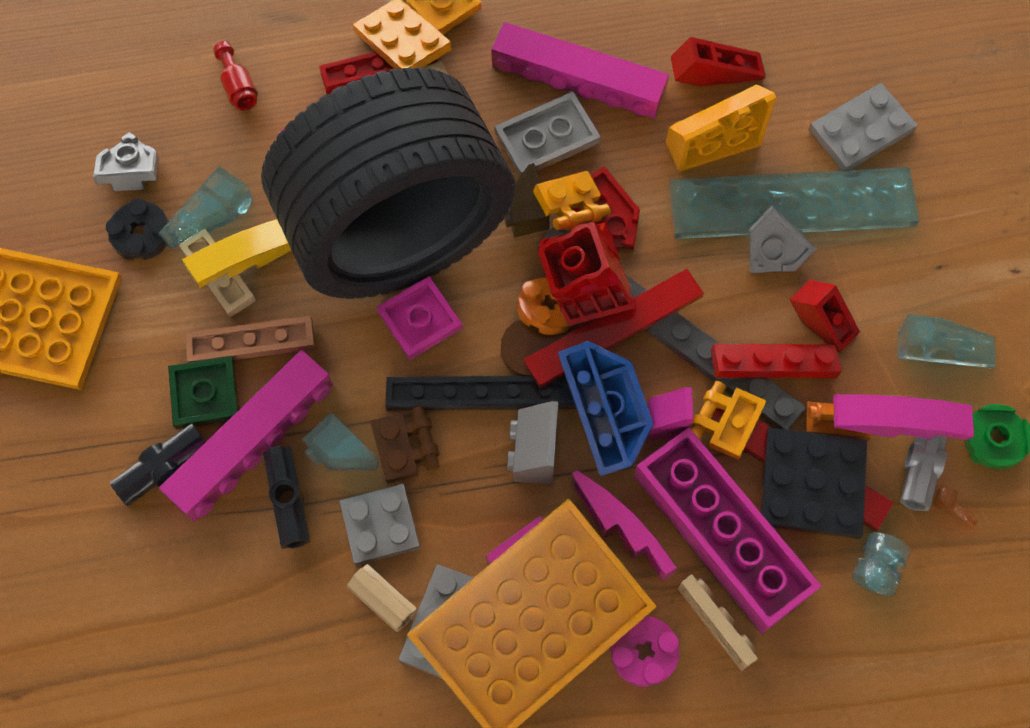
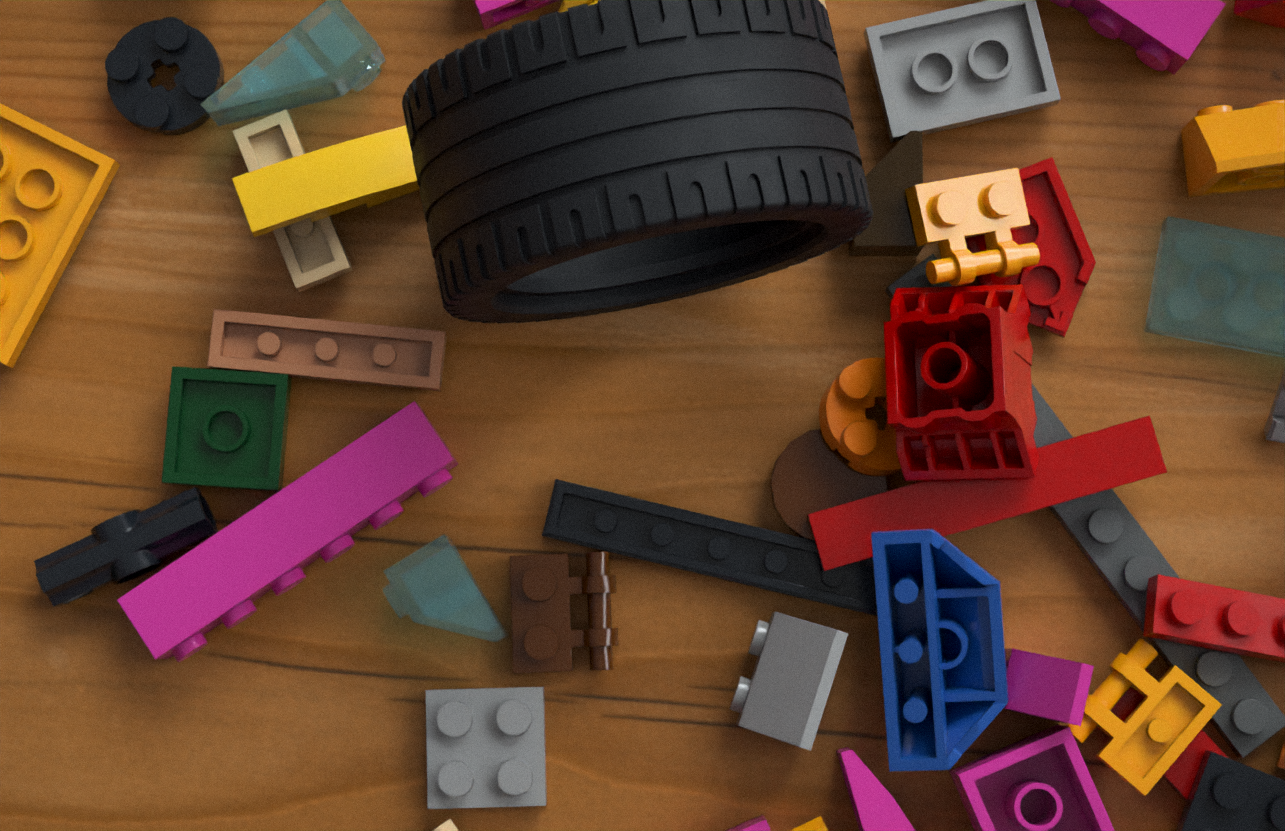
camera: 15 degrees right, 15 degrees up
black piece [263,445,311,549] -> none
dark pink plate [376,276,463,361] -> none

